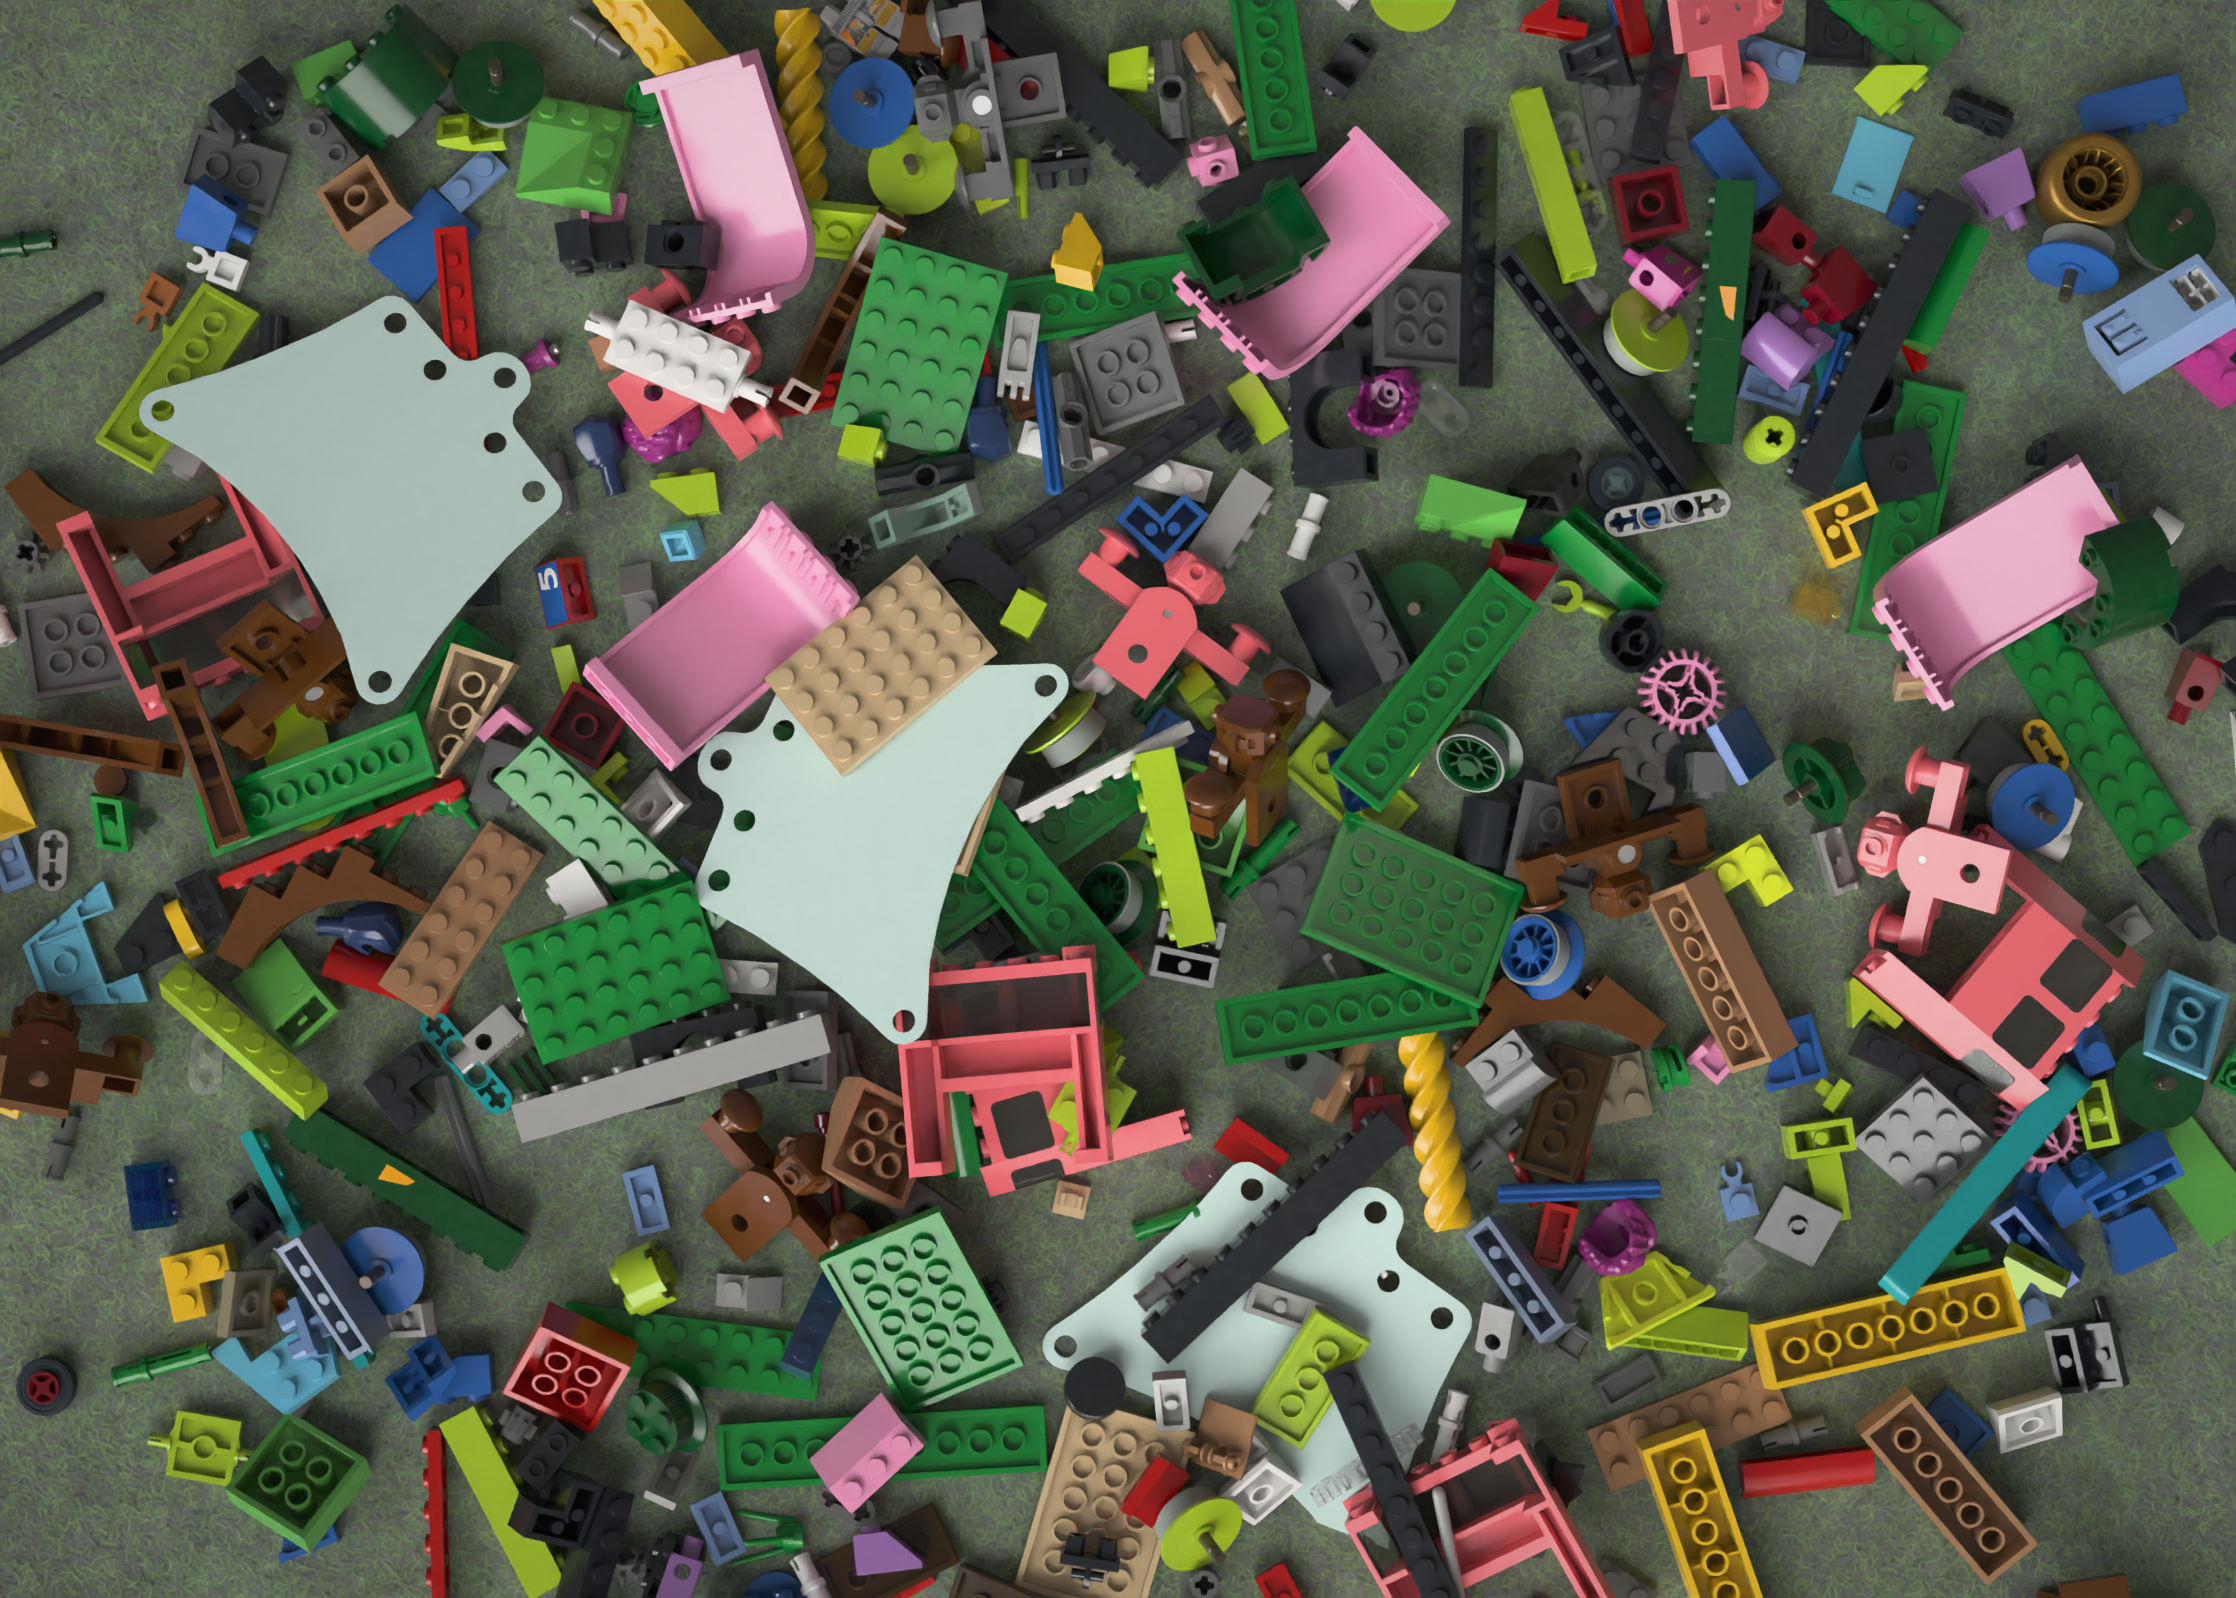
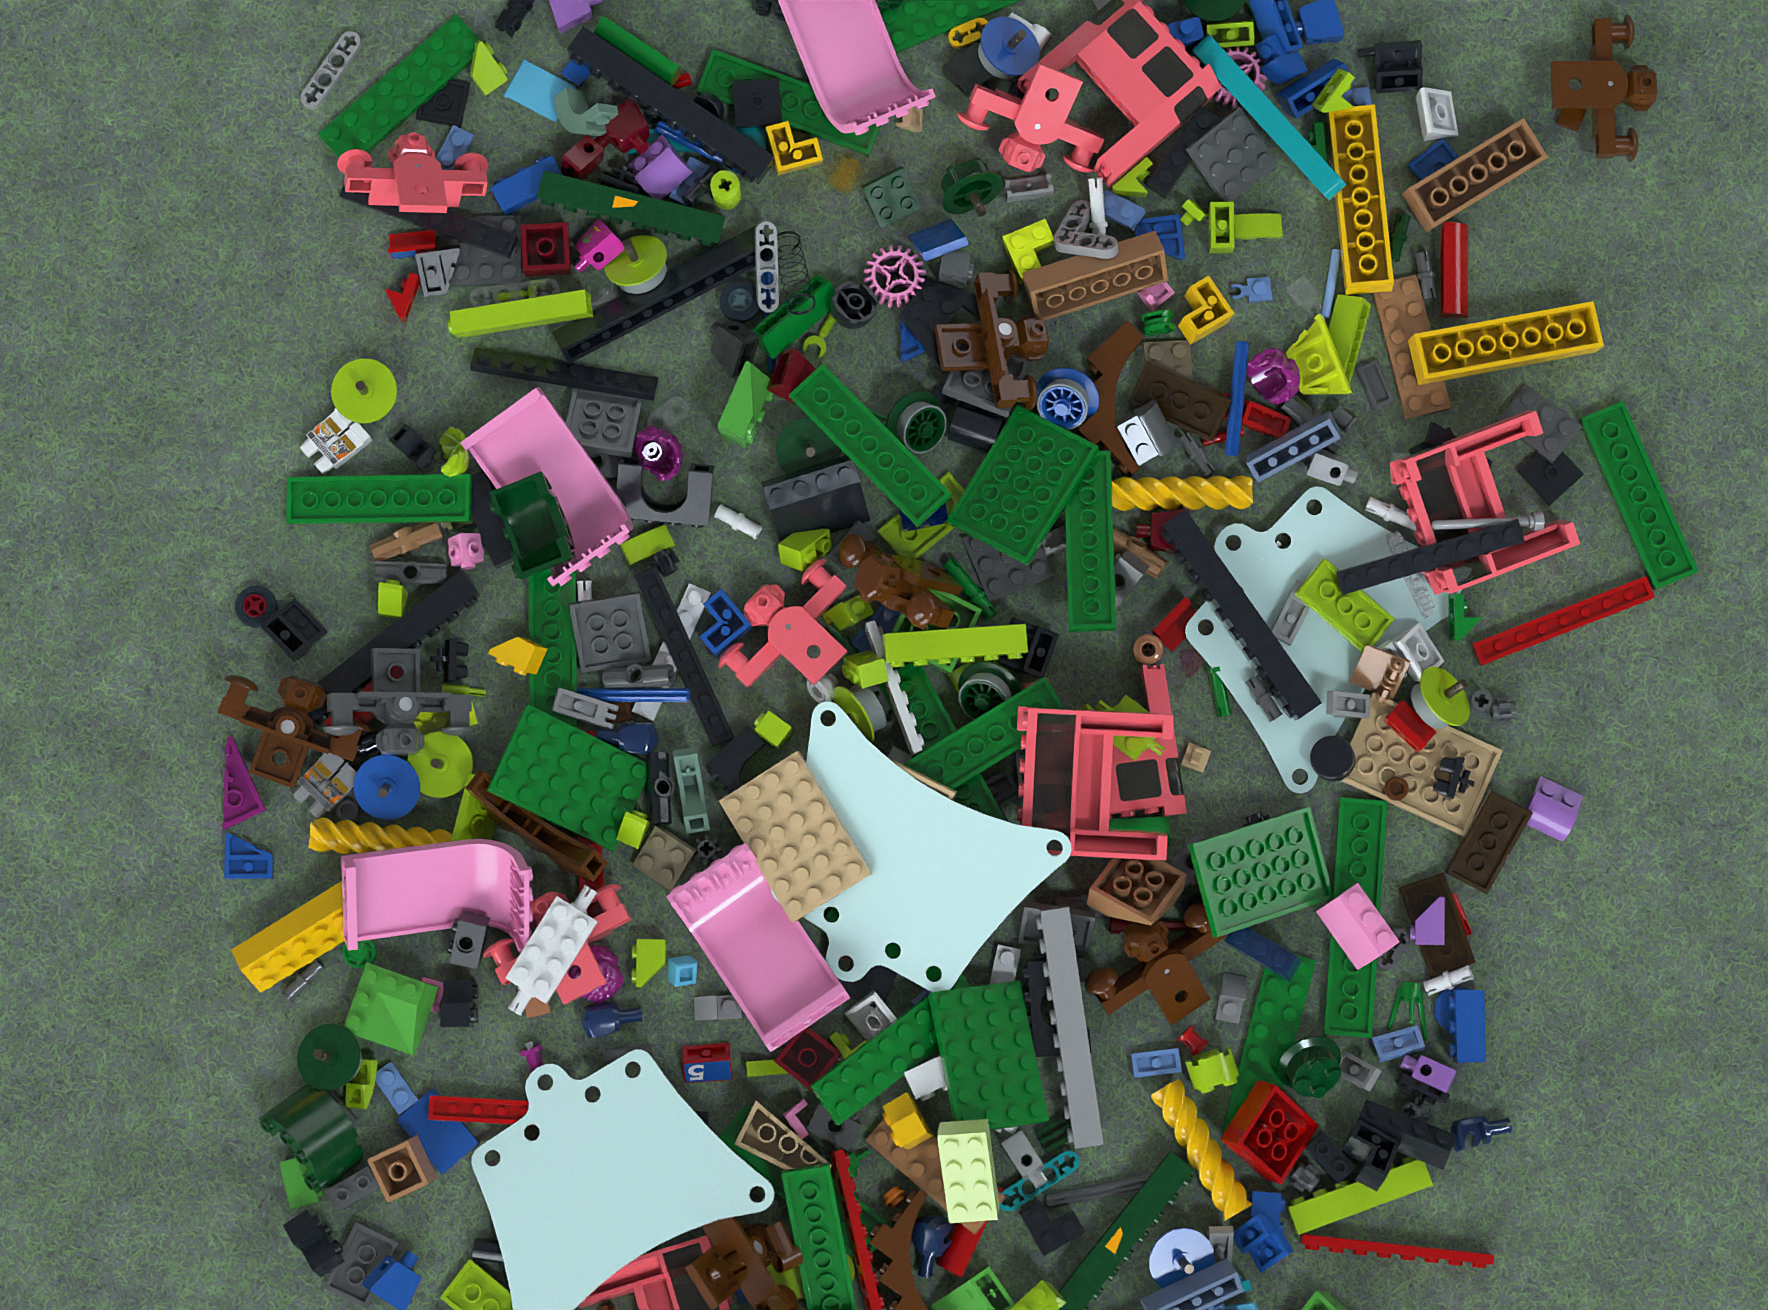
camera: 80 degrees left, 5 degrees down
white plate [186,246,250,293] -> none
light grey brick [1187,468,1275,572] -> none
plate [1753,1181,1843,1267] -> none
blue tile [2014,1169,2042,1202] -> none
none -> lime piece [439,427,469,477]
none -> sand green arch [554,88,618,136]
none -> dark tan plate [632,825,697,891]
none -> black pin [681,164,721,207]
none -> reddish brown piece [762,1221,803,1274]
none -> black piece [772,231,816,315]
none -> lime slope [778,529,832,571]
none -> lime brick [842,650,889,689]
none -> dark green plate [861,165,922,228]
none -> yellow brick [882,1092,934,1150]
none -> orange plate [883,1186,906,1208]
none -> yellowish green brick [937,1119,999,1223]
none -> light grey beam [1053,200,1119,259]
none -> white pin [1088,177,1108,235]
none -> medium blue plate [1103,190,1146,231]
none -> nougat head [1133,634,1163,664]
none -> yellow piece [1151,1079,1253,1221]
none -> red bush [1177,1025,1209,1056]
none -> yellow brick [1178,276,1235,345]
none -> light blue bar [1321,249,1341,319]
none -> reddish brown tile [1384,777,1409,801]
none -> dark green pin [1389,213,1411,262]
none -> green slope [1448,594,1482,641]

